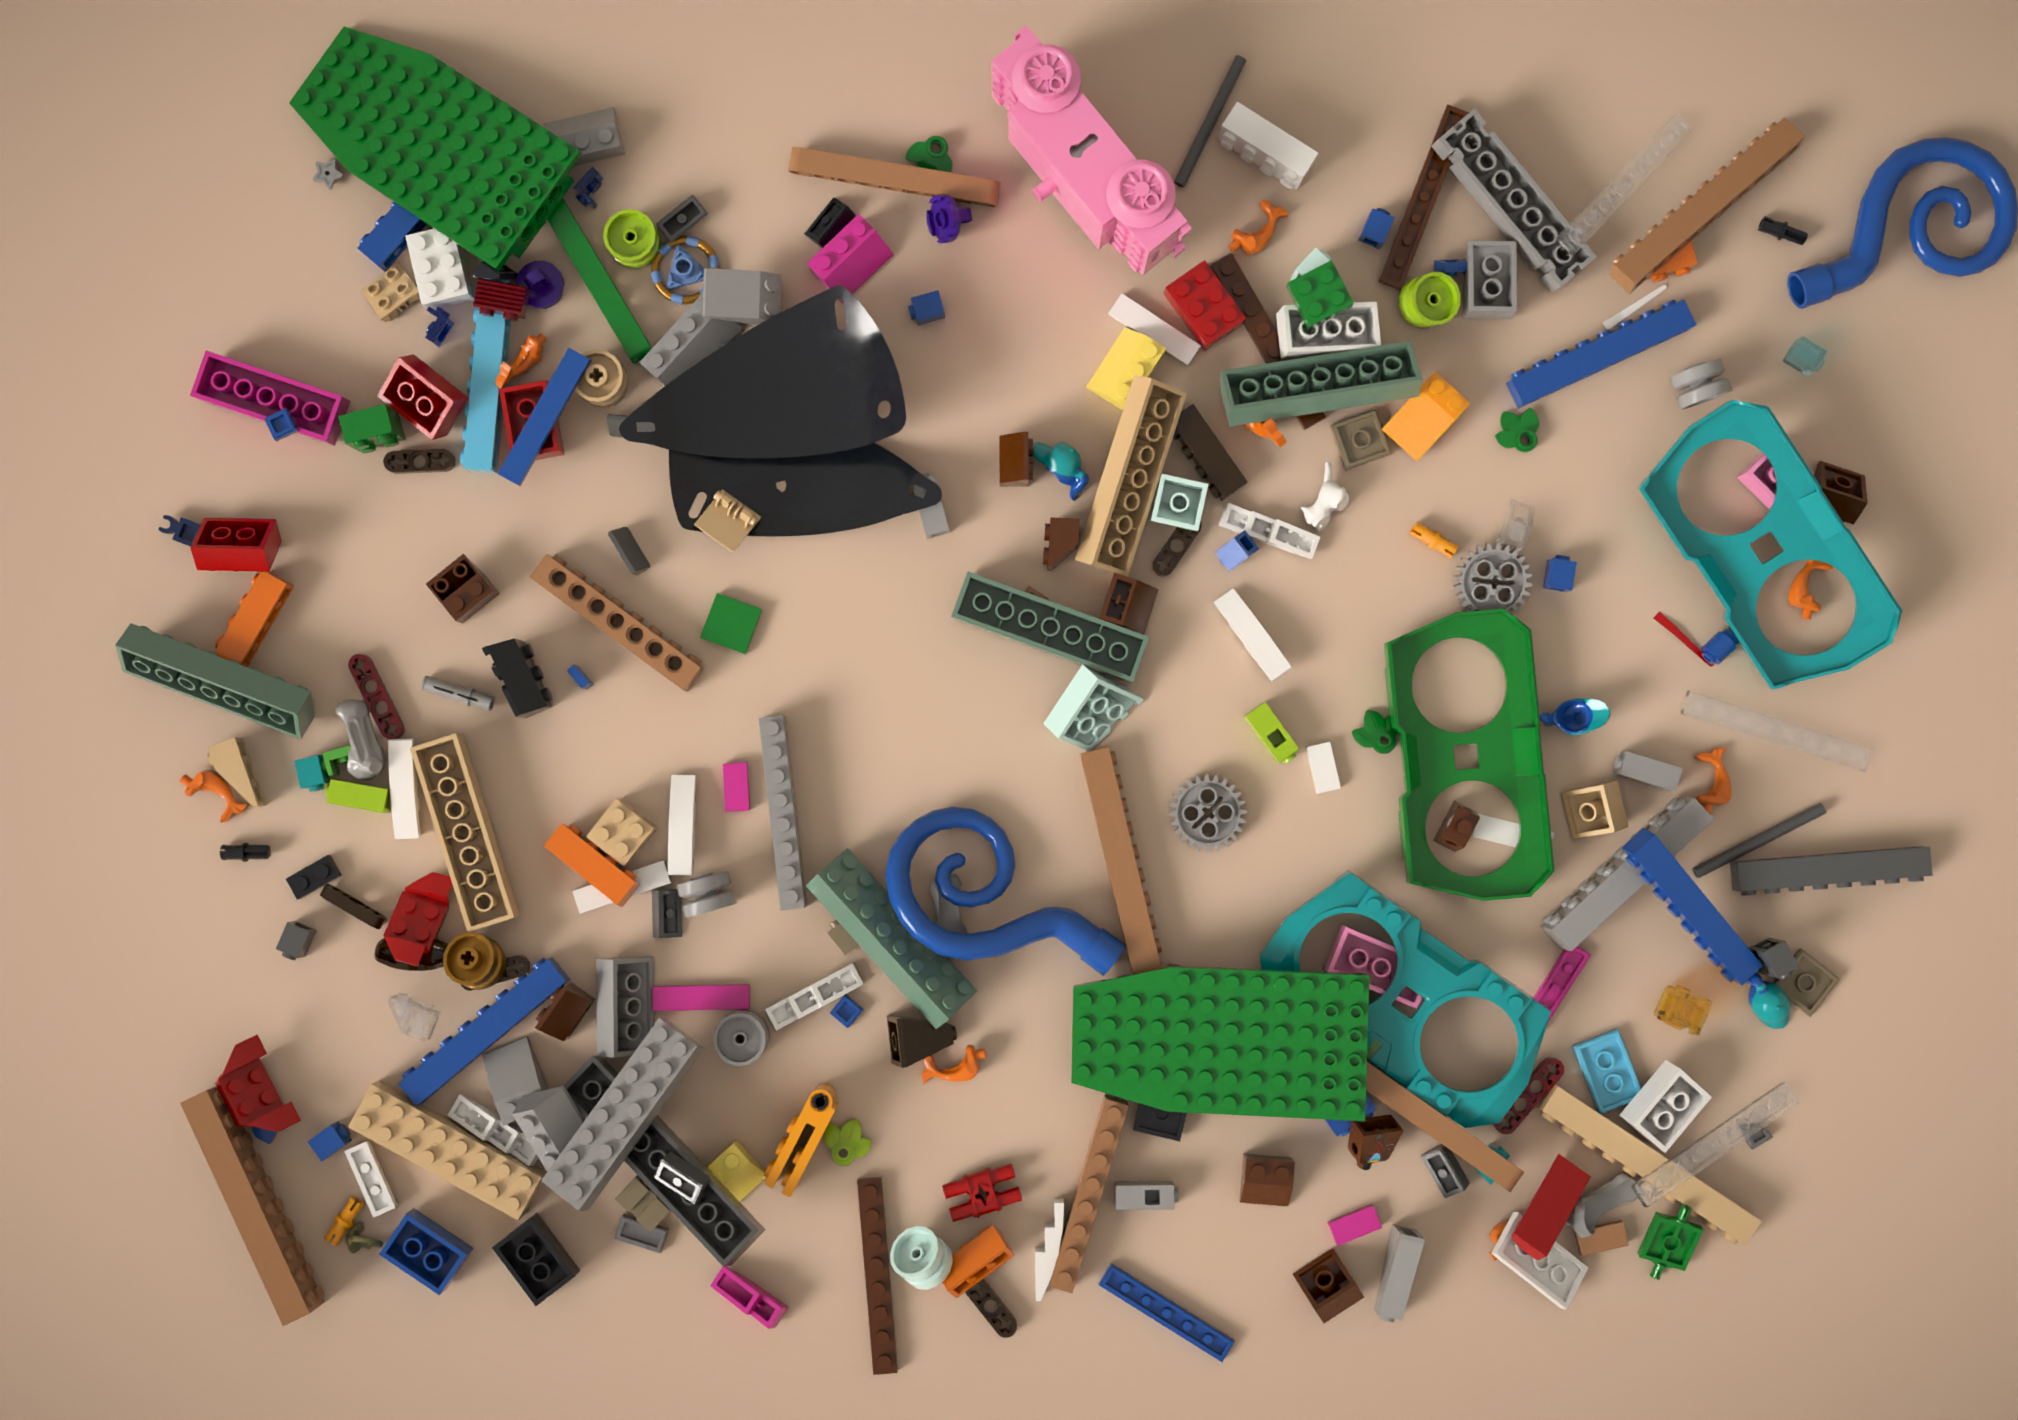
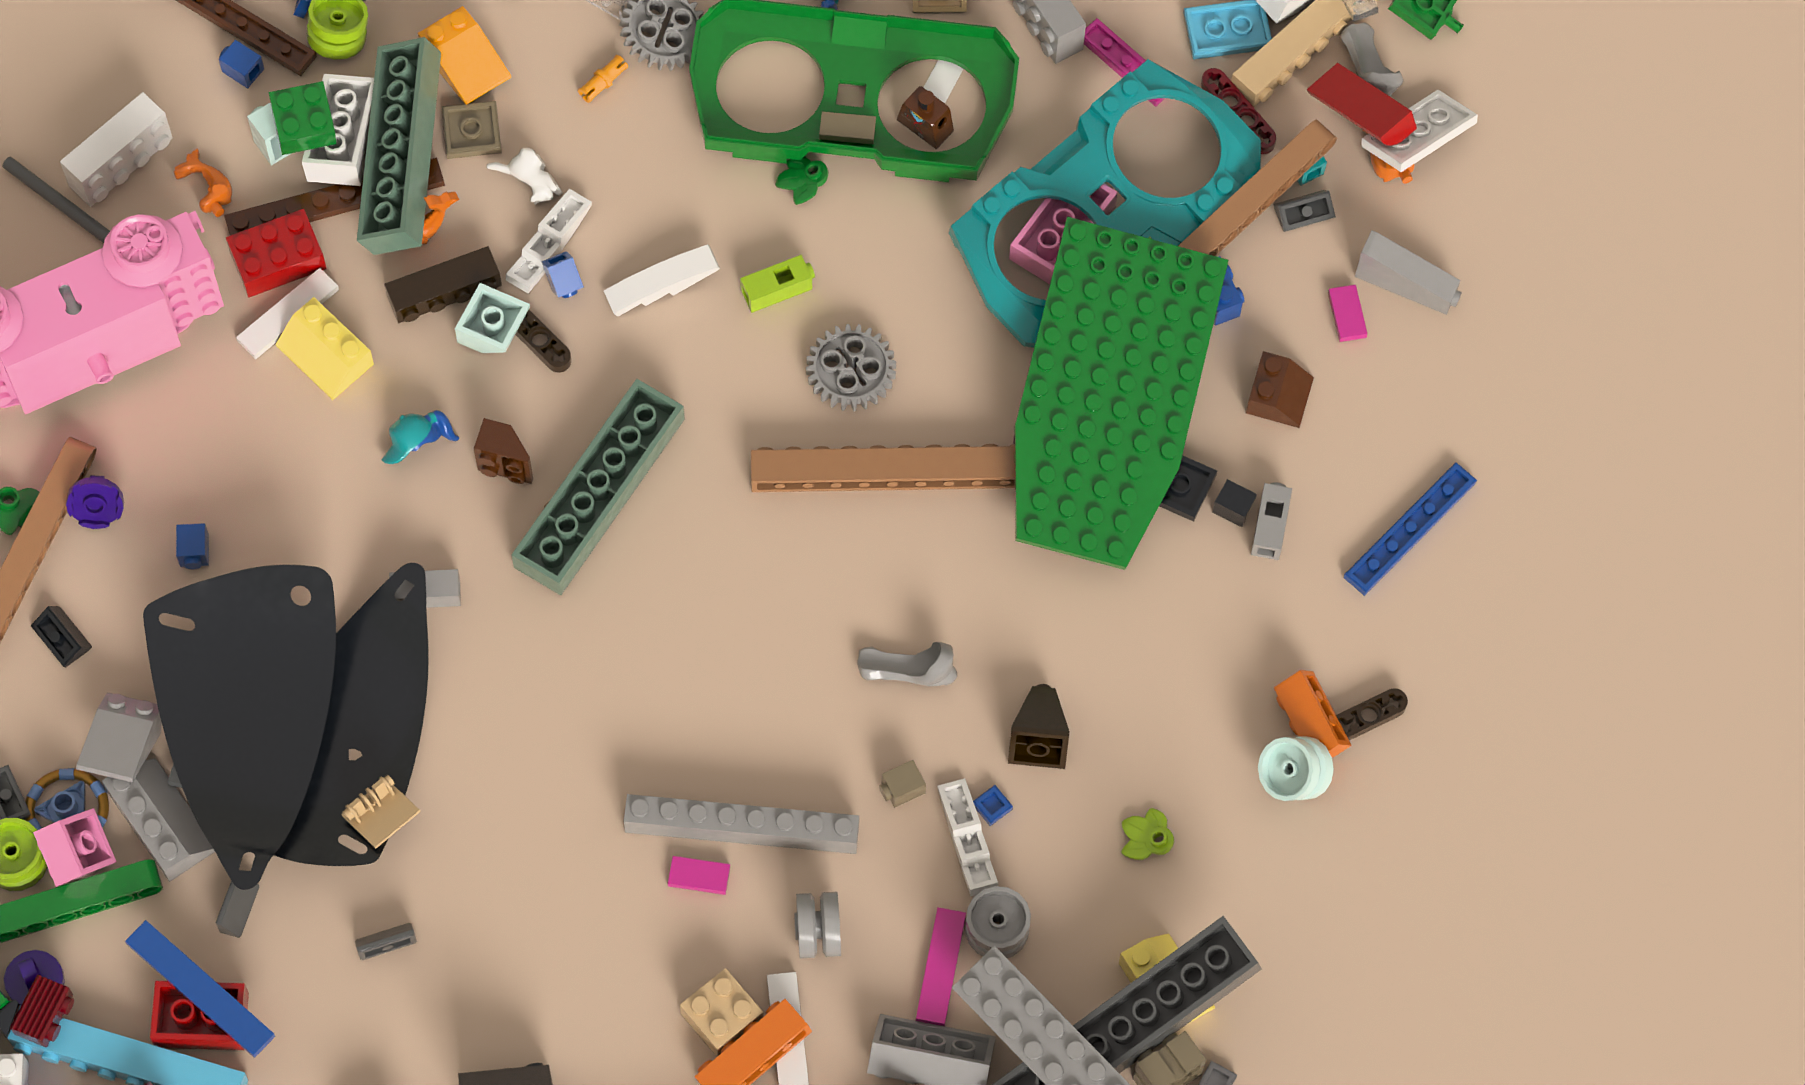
camera: 80 degrees left, 20 degrees down
orange animal [495,333,547,388] -> none
medium nougat brick [530,554,704,692] -> none
blue tile [568,665,593,689] -> none
tan wheel [575,349,629,408] -> none
dark grey slope [652,889,682,938] -> none
dark grey slope [654,1152,710,1204] -> none
white slope [668,775,697,875] -> none
green tile [700,593,762,655] -> none
dark pink slope [710,1267,789,1329] -> none
light orange hinge [763,1083,839,1197] -> none
sand green brick [806,848,977,1029] -> none
dark pink slope [807,214,894,303] -> none
reddish brown plate [857,1177,898,1375] -> none
blue animal [885,807,1126,976] -> none
orange animal [922,1045,987,1084] -> none
red pin [942,1164,1023,1222] -> none
reddish brown slope [999,432,1033,487] -> none
white slope [1035,1199,1064,1301] -> none
light aqua wedge [1043,665,1145,751] -> none
medium nougat brick [1049,1095,1129,1294] -> none
tan brick [1075,375,1187,577] -> none
reddish brown slope [1099,573,1159,635] -> none
reddish brown slope [1293,1248,1364,1323] -> none
white tile [1305,742,1341,794] -> none
reddish brown torso [1348,1114,1403,1170] -> none
medium nougat tile [1574,1220,1629,1256] -> none
none -> bright pink brick [33,808,117,887]
none -> dark tan tile [819,112,876,145]
none -> black panel [1212,479,1257,527]

